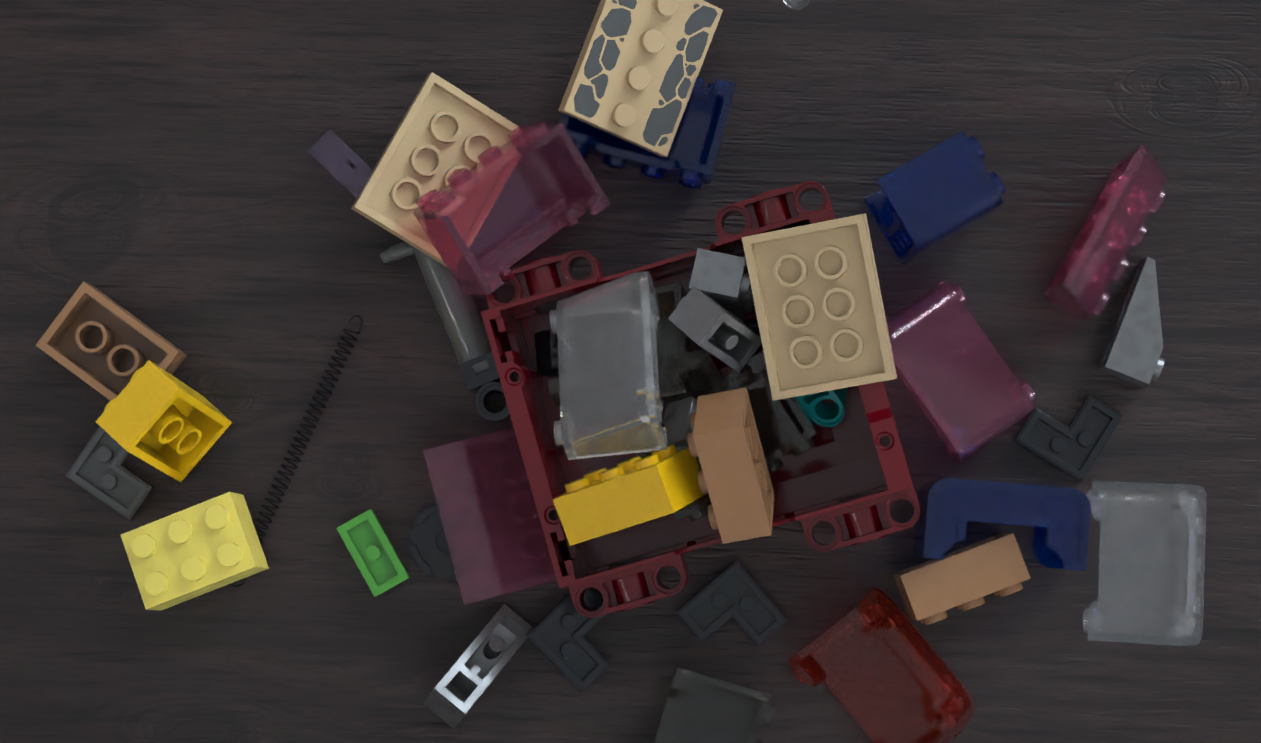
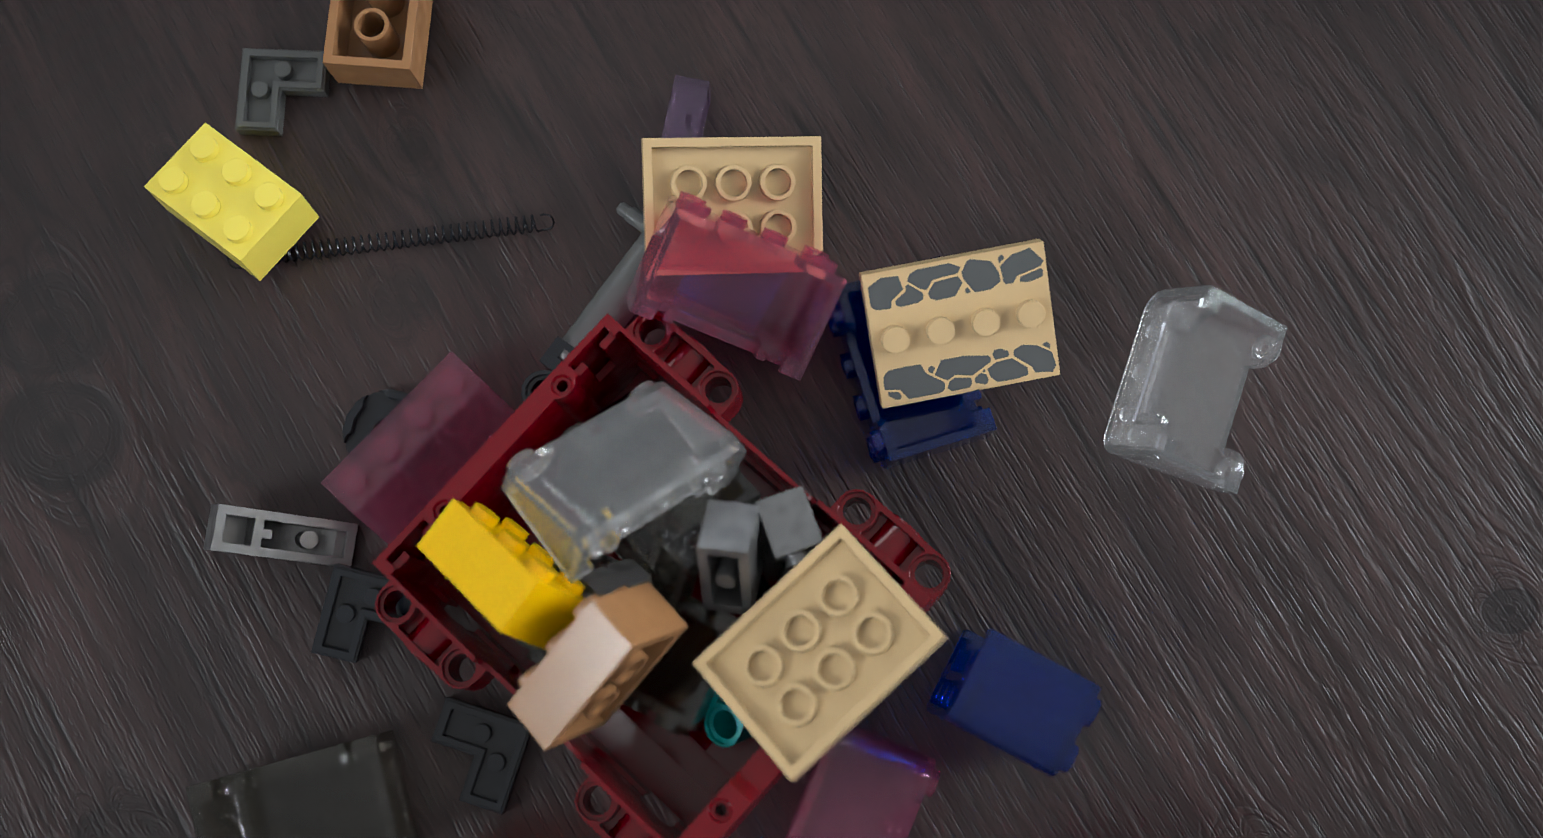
camera: 55 degrees right, 5 degrees down
yellow brick [95,360,232,483] -> none
bright green plate [336,509,410,597] -> none

